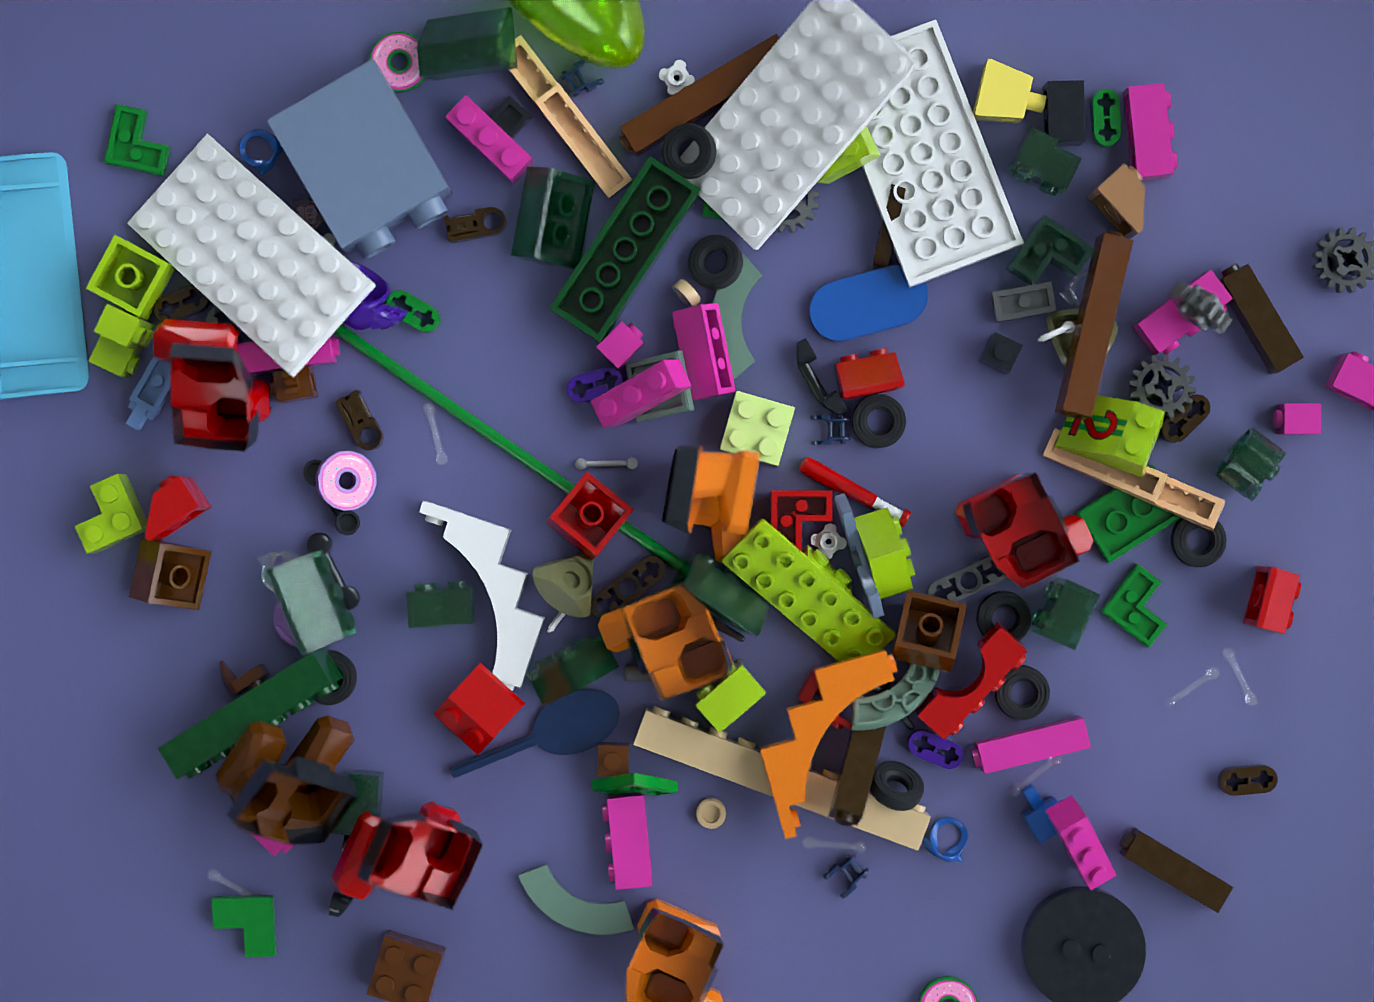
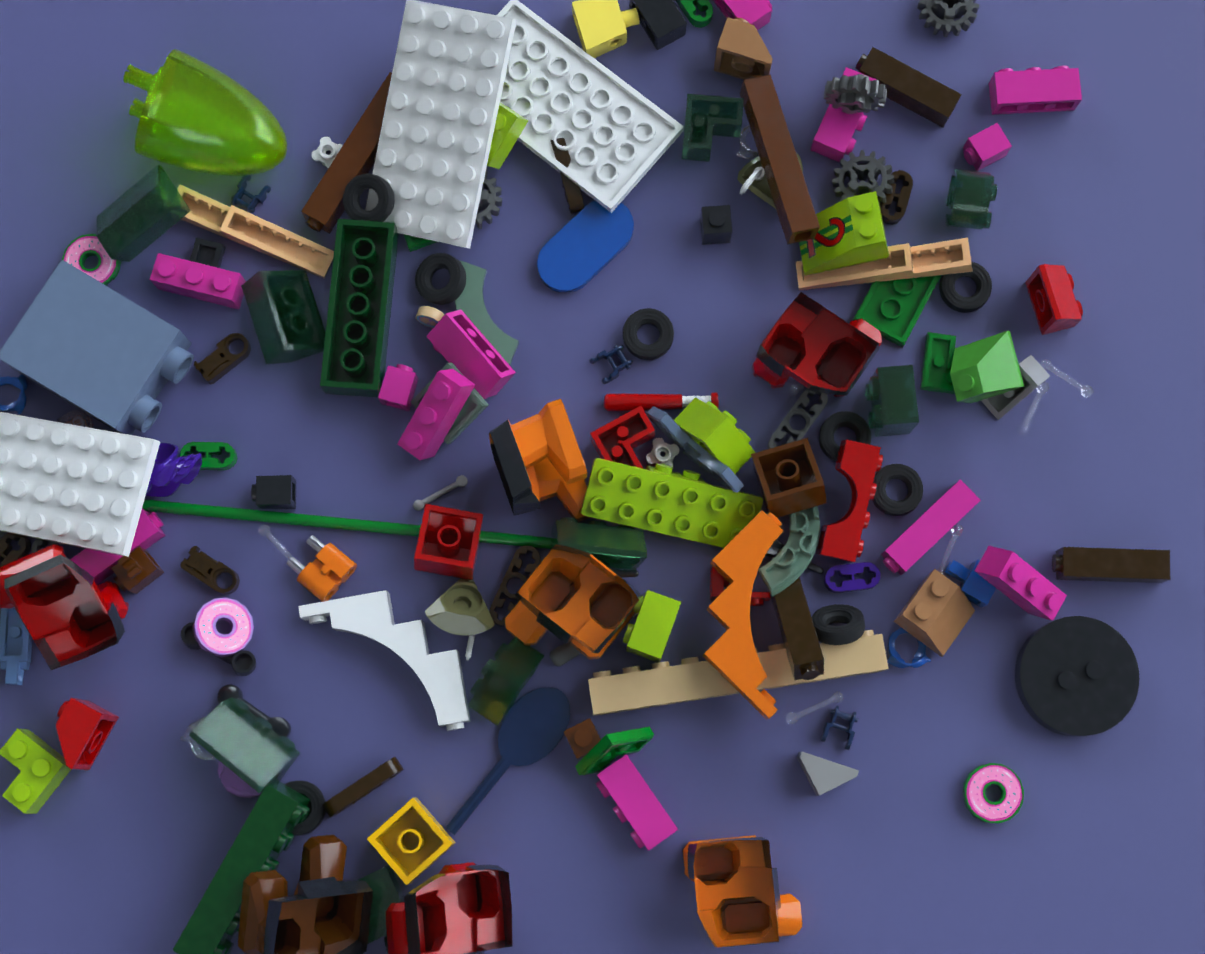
camera: 25 degrees left, 10 degrees down
reddish brown slope [129,538,212,610] -> none
reddish brown plate [219,660,269,697] -> none
clear green brick [407,581,476,628] -> none
red slope [433,662,525,755] -> none
sand green tile [518,864,635,935] -> none
dark purple beam [567,367,623,403] -> none
tan tile [696,797,726,829] -> none
yellowish green brick [720,391,795,467] -> none
black bar [796,338,848,415] -> none
red slope [834,348,905,400] -> none
dark grey plate [991,281,1057,323] -> none
clear green brick [1008,127,1082,196] -> none
dark brown beam [1217,764,1278,796] -> none
none -> black brick [251,475,296,509]
none -> orange piece [287,535,357,602]
none -> dark brown beam [322,757,404,818]
none -> yellow brick [367,797,456,886]
none -> light grey slope [797,751,859,796]
none -> medium nougat slope [894,569,975,657]
none -> bright green slope [950,331,1024,404]
none -> light grey slope [981,355,1050,420]

